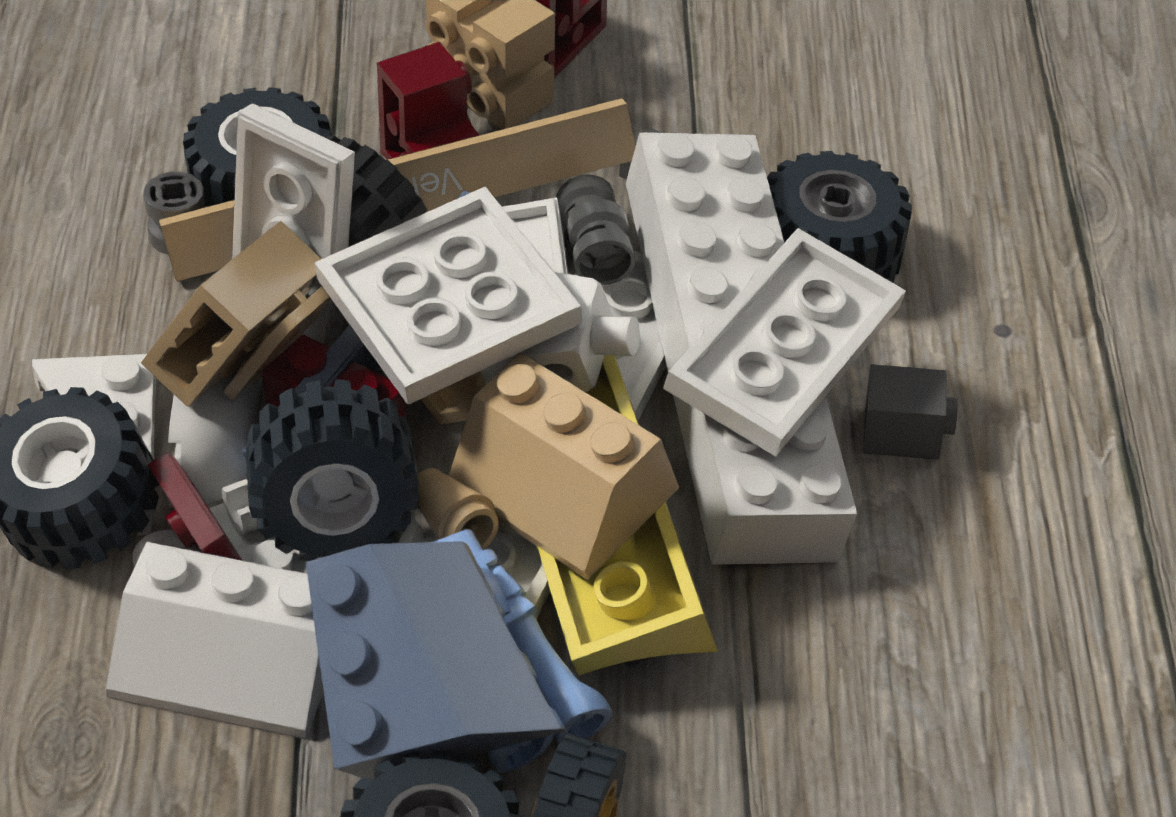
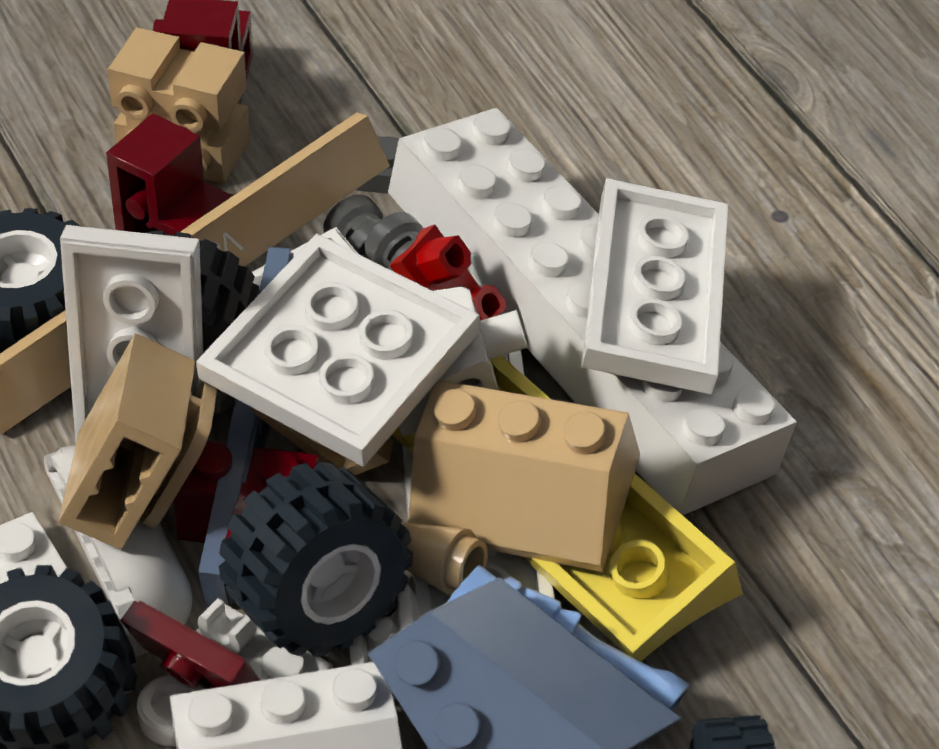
camera: 25 degrees left, 0 degrees up
black wheel [767,151,912,283] -> none
dark grey brick [863,364,958,460] -> none
none -> red hips [389,224,507,321]

